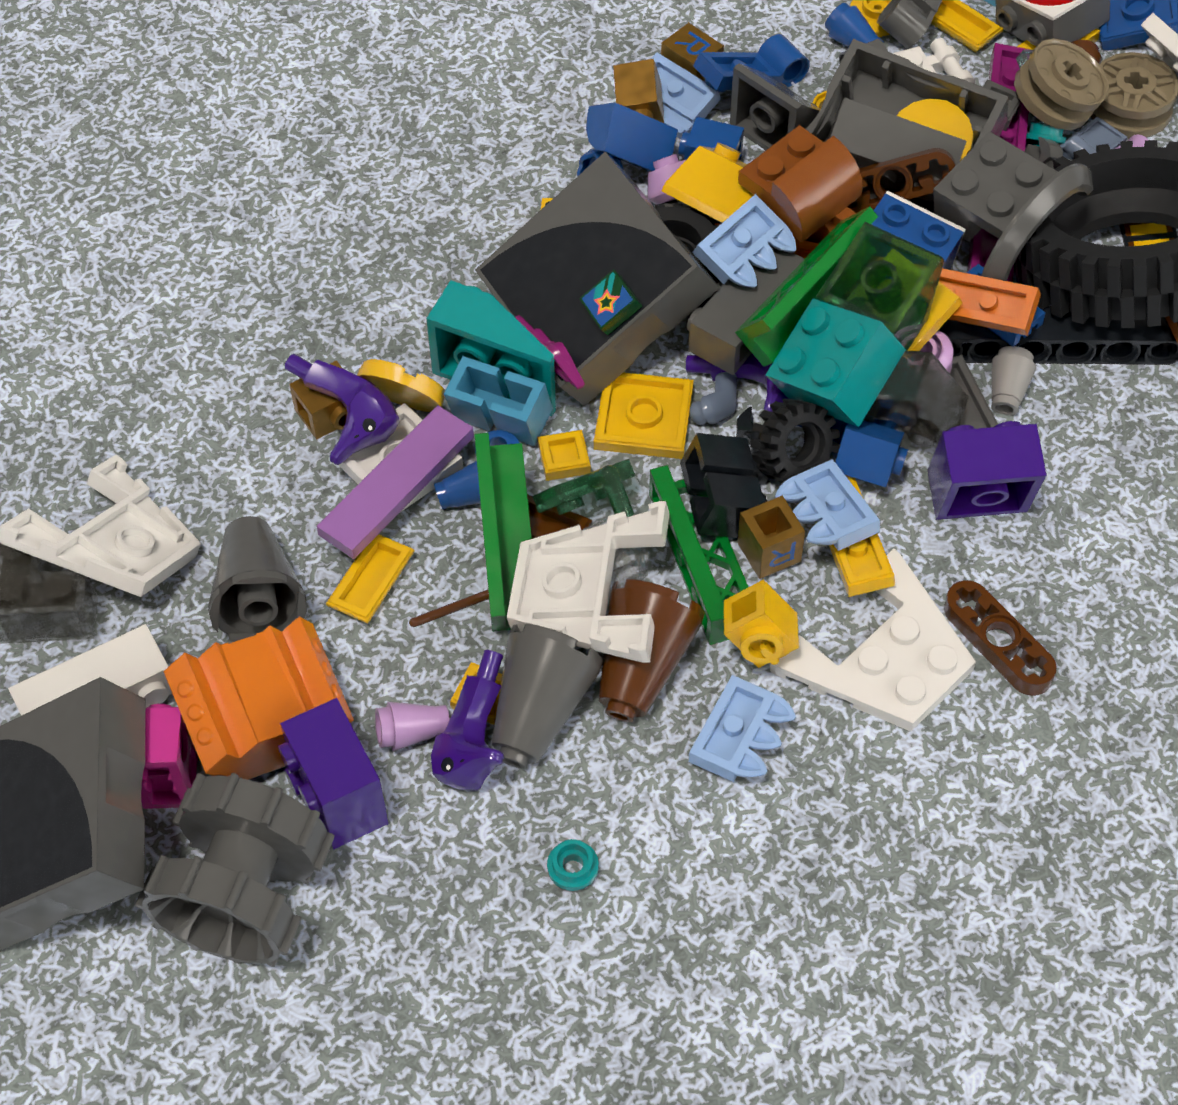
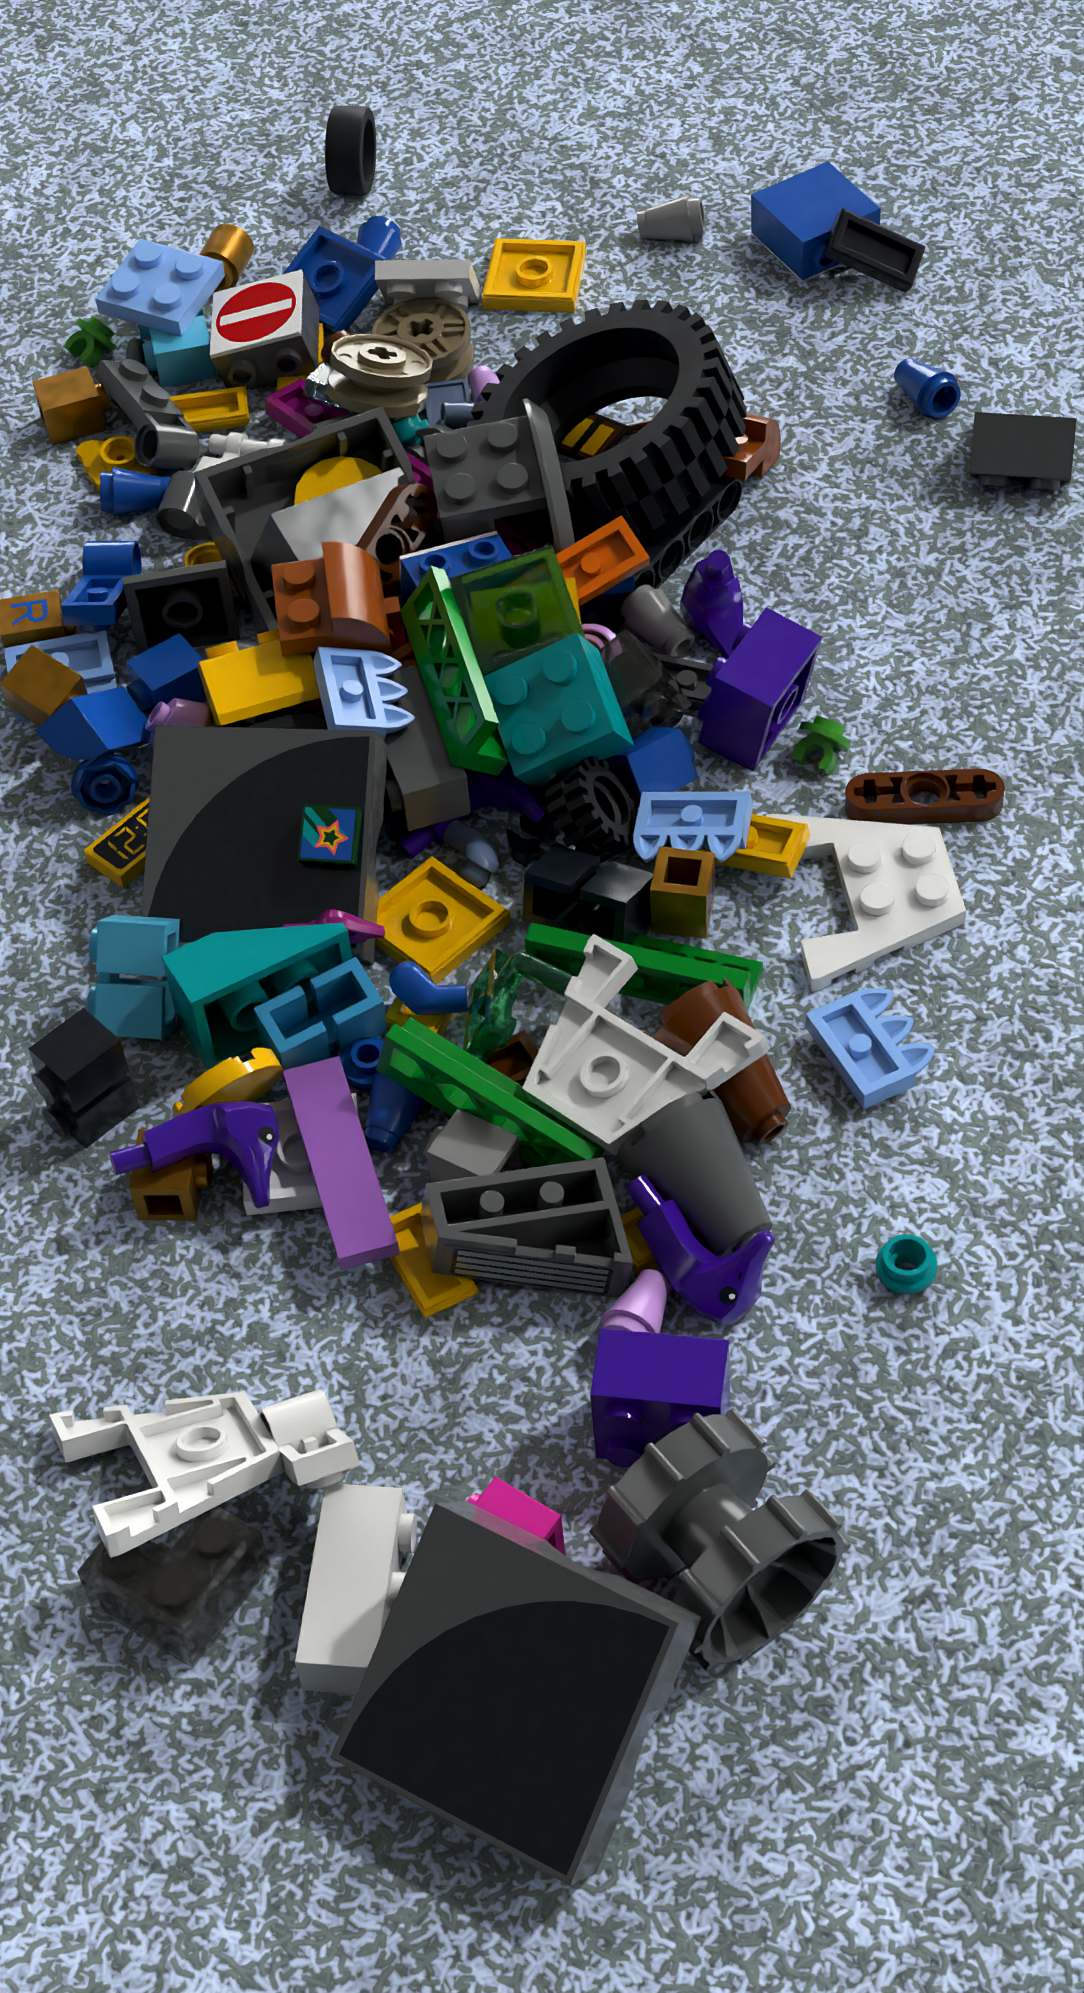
camera: 50 degrees left, 5 degrees down
orange slope [163,616,354,780] -> none
dark grey cone [208,516,307,642] -> none
yellow brick [724,579,799,668] -> none
none -> black piece [28,1008,139,1149]
none -> medium azure piece [87,915,180,1039]
none -> white plate [259,1389,360,1489]
none -> blue arm [389,961,468,1015]
none -> dark grey wedge [420,1157,633,1297]
none -> light grey brick [425,1109,523,1183]
none -> dark purple animal [680,550,744,659]
none -> bright green plate [793,716,851,775]

